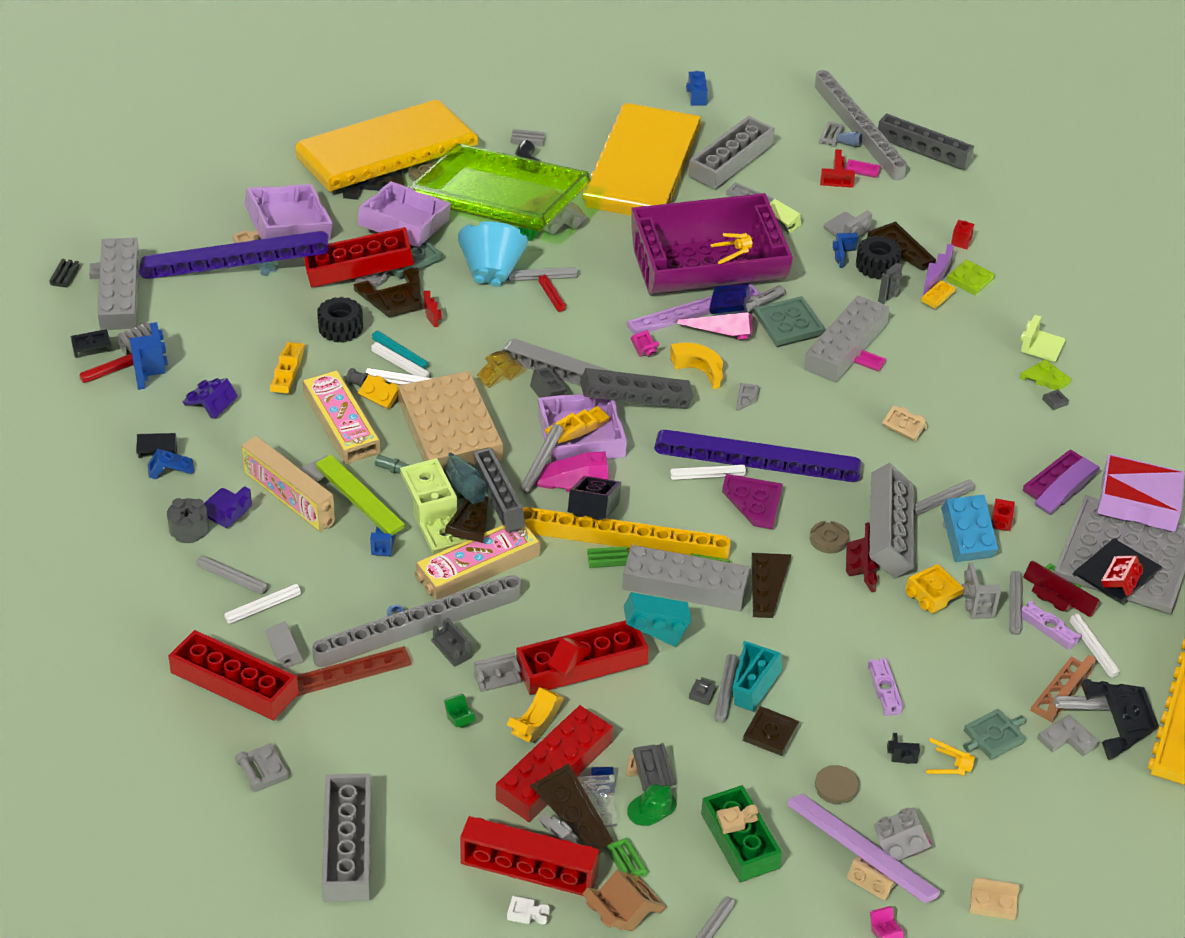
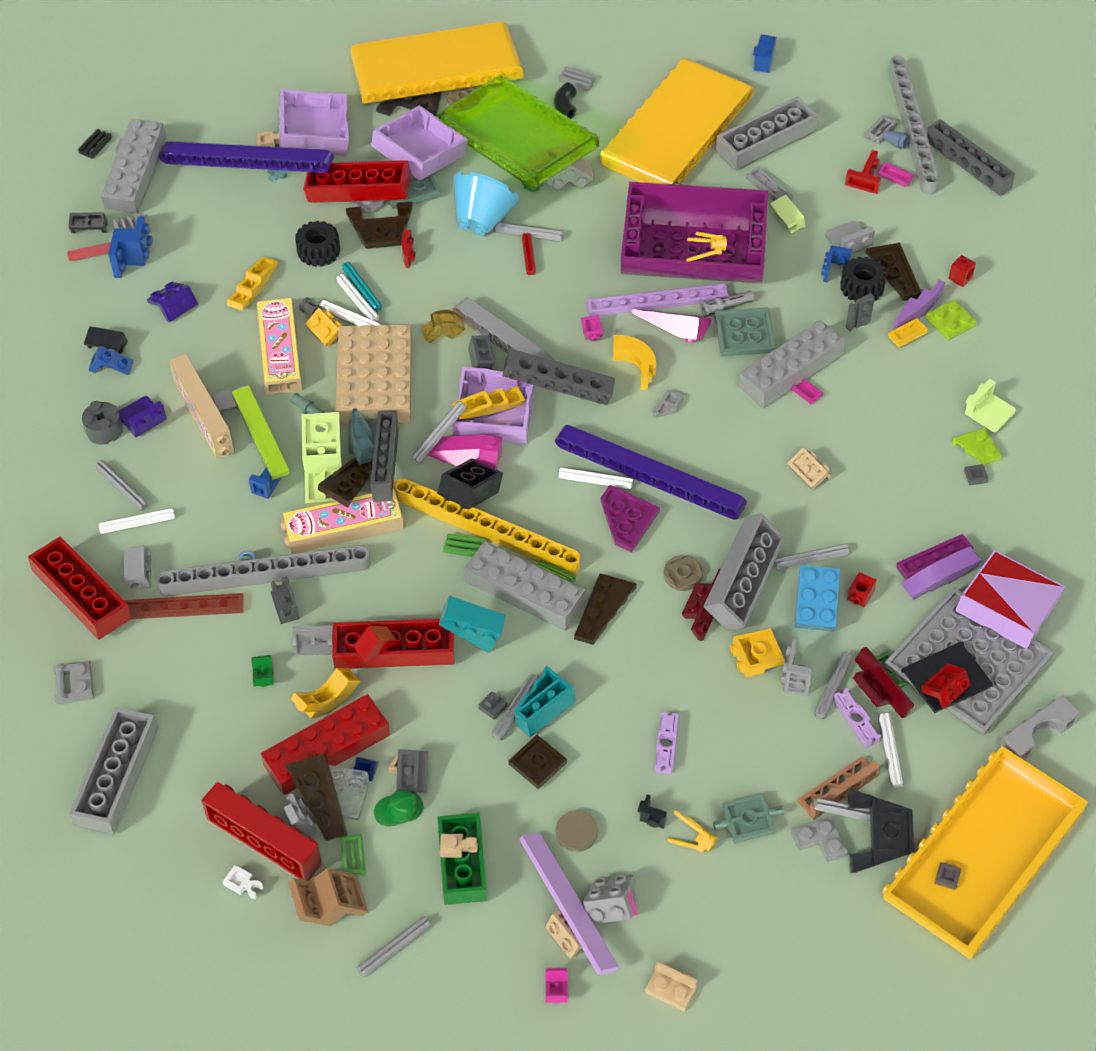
camera: 20 degrees right, 10 degrees up
clear blue tile [709,283,750,314] -> none

